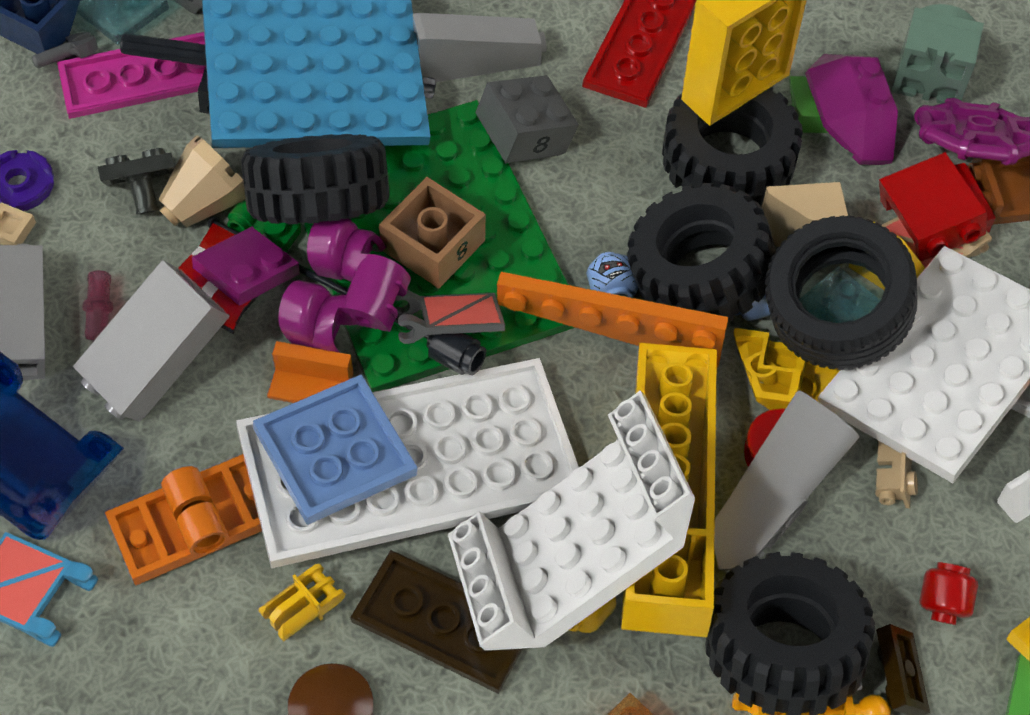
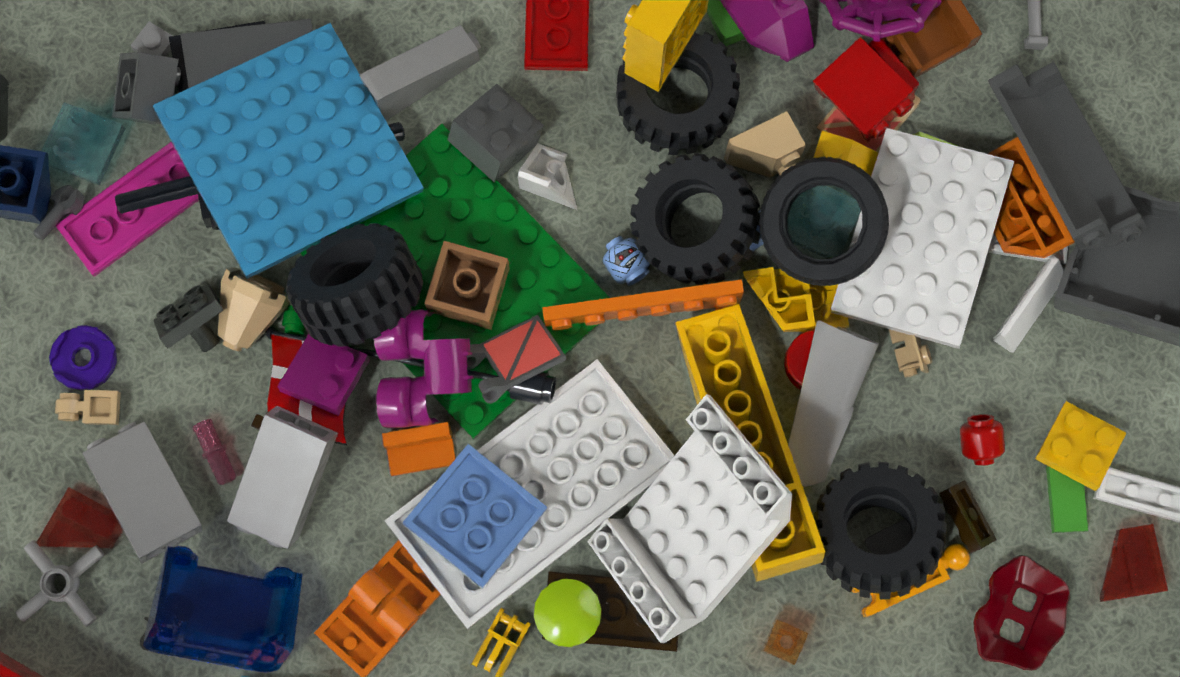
camera: 20 degrees left, 20 degrees up
none -> white slope [518,143,577,210]
none -> lime dish [534,579,601,647]

